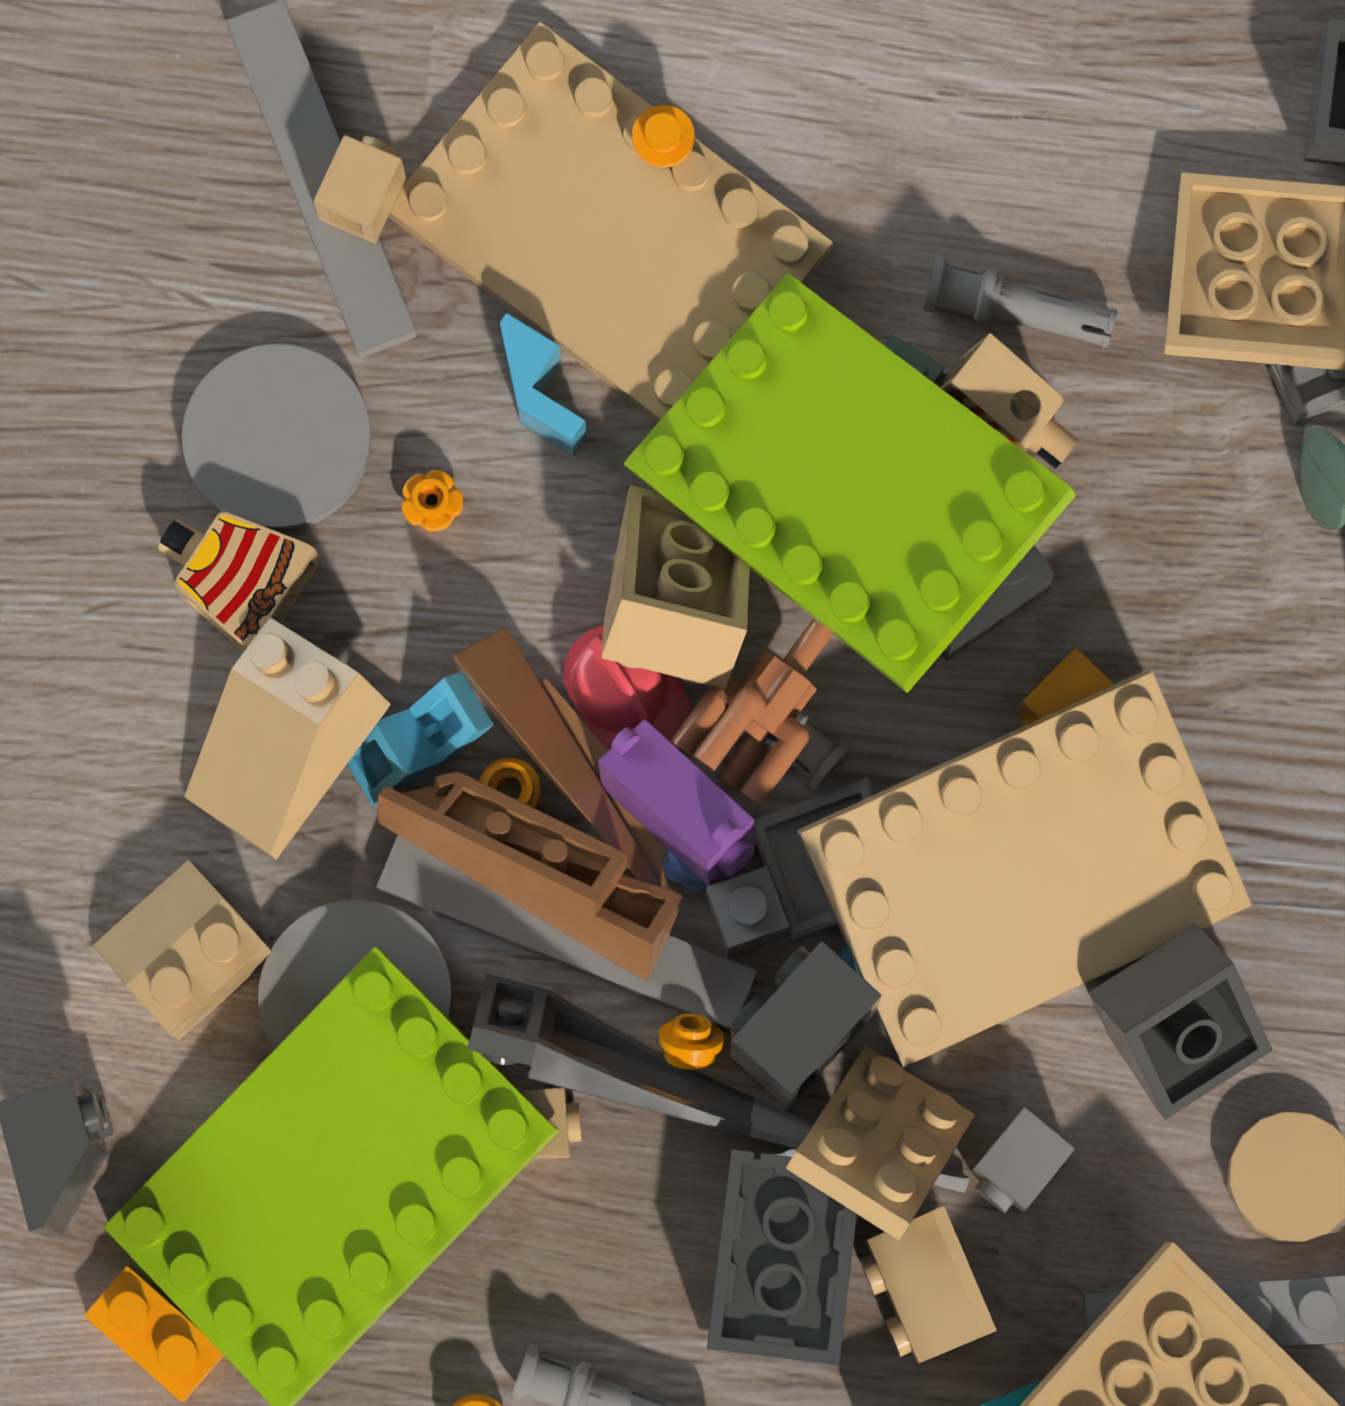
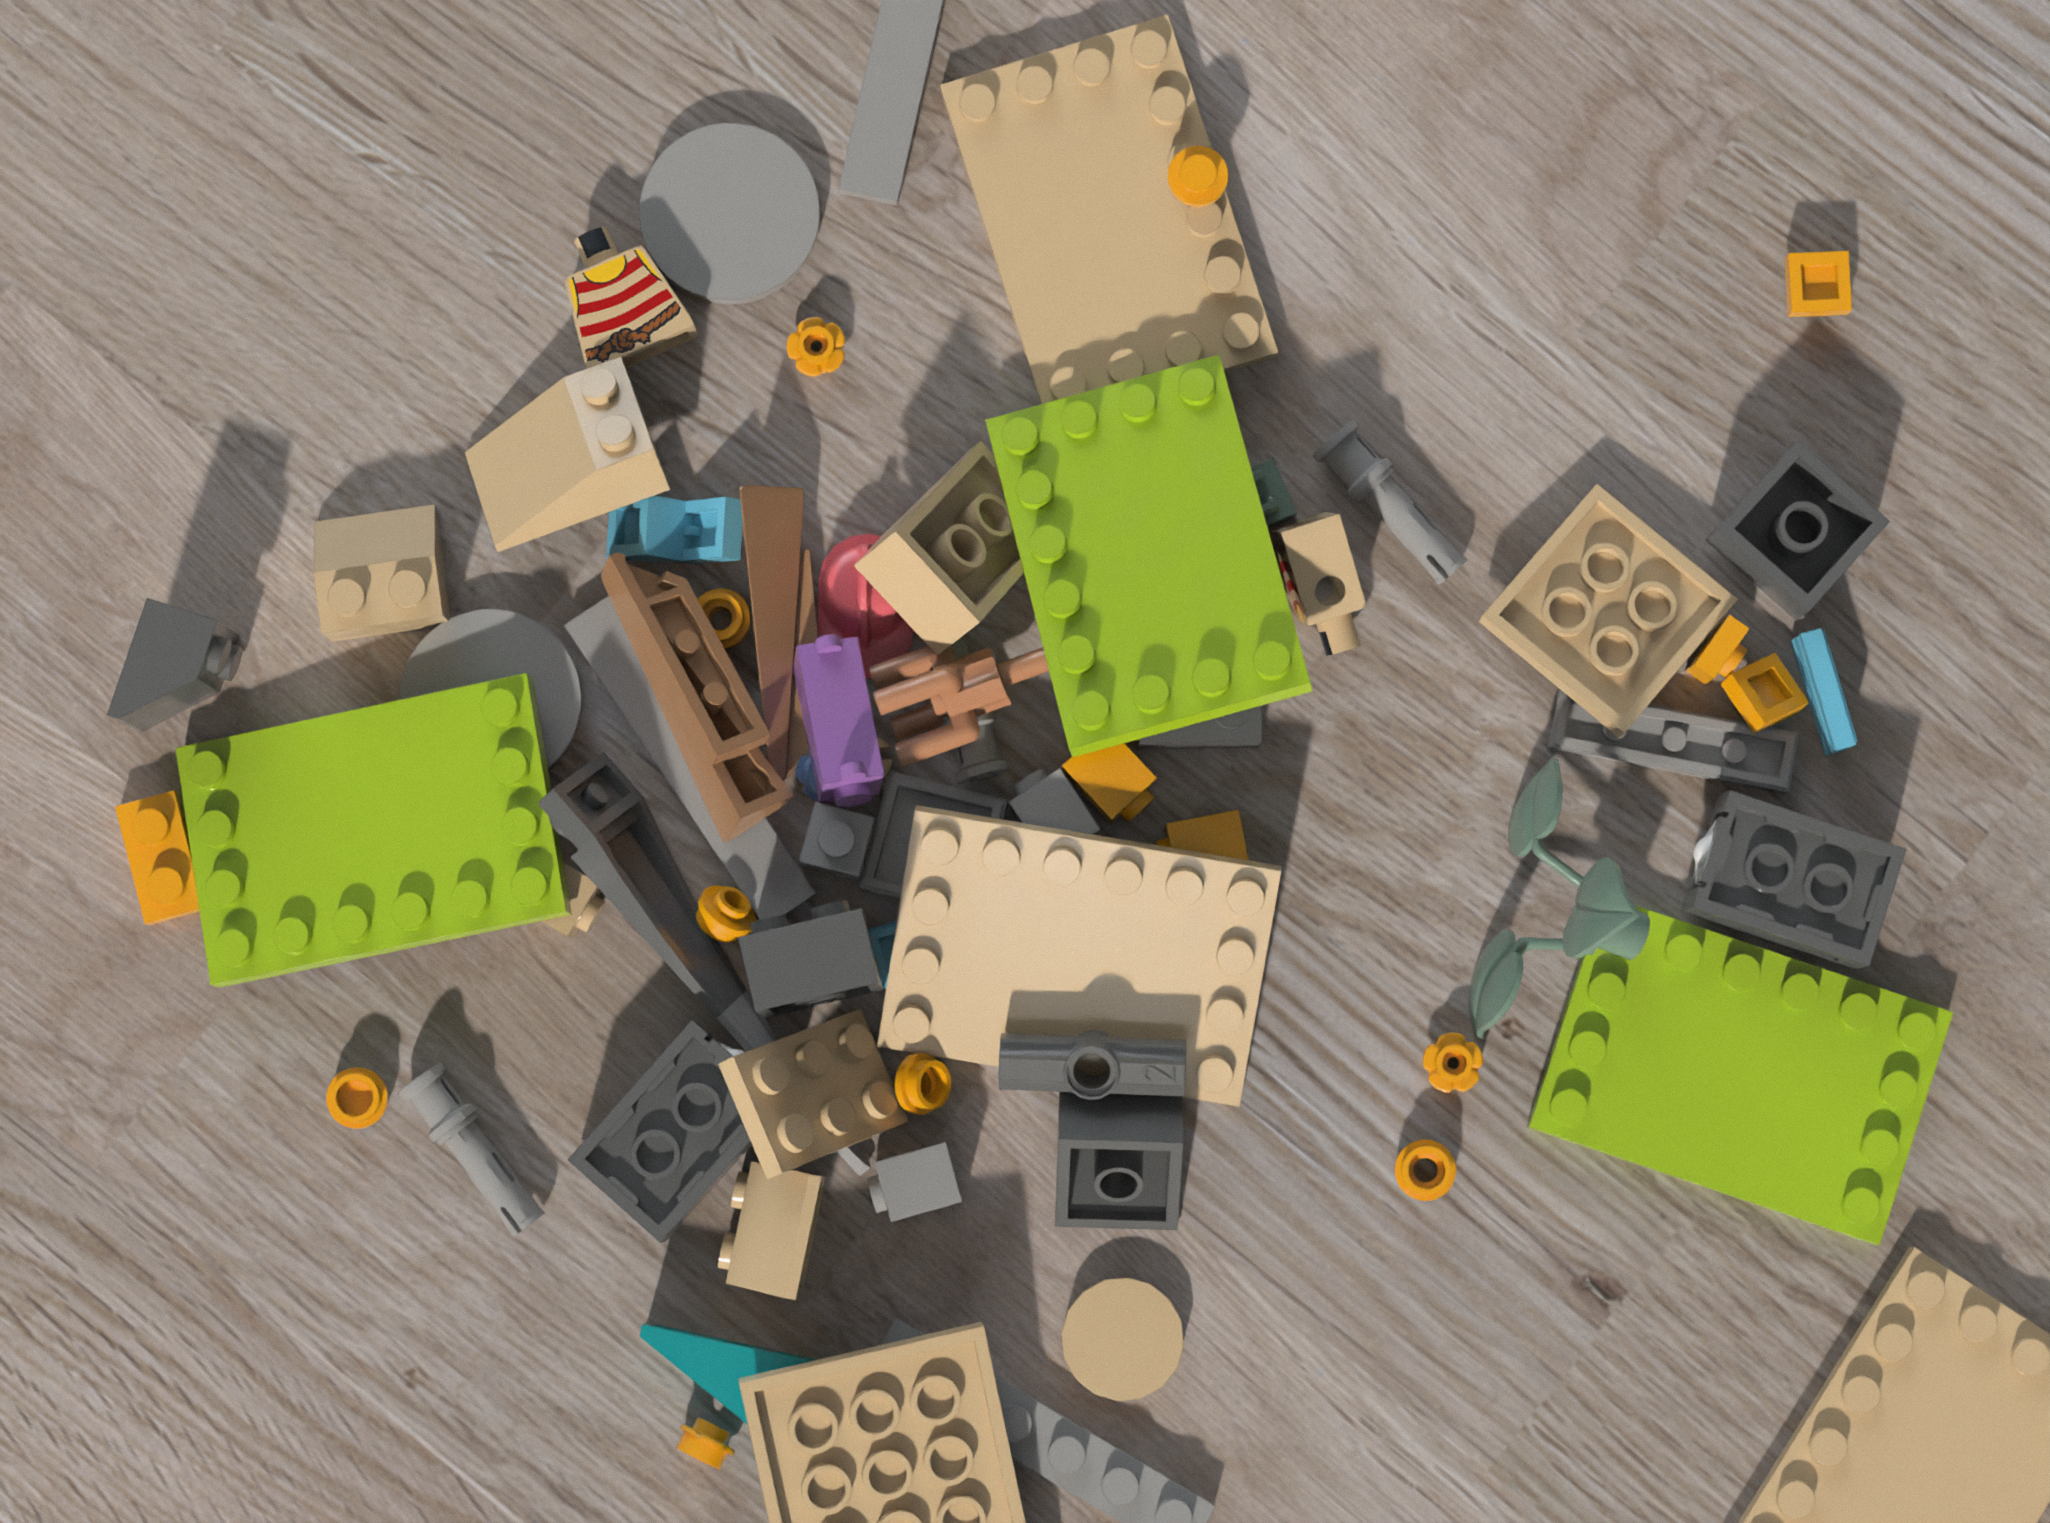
camera: 30 degrees right, 5 degrees up
tan brick [313,135,406,244] -> none
medium azure slope [500,313,587,456] -> none
none -> light orange plate [895,1053,951,1115]
none -> dark grey piece [998,1030,1186,1100]
none -> light grey brick [1009,767,1101,835]
none -> light orange brick [1061,743,1157,824]

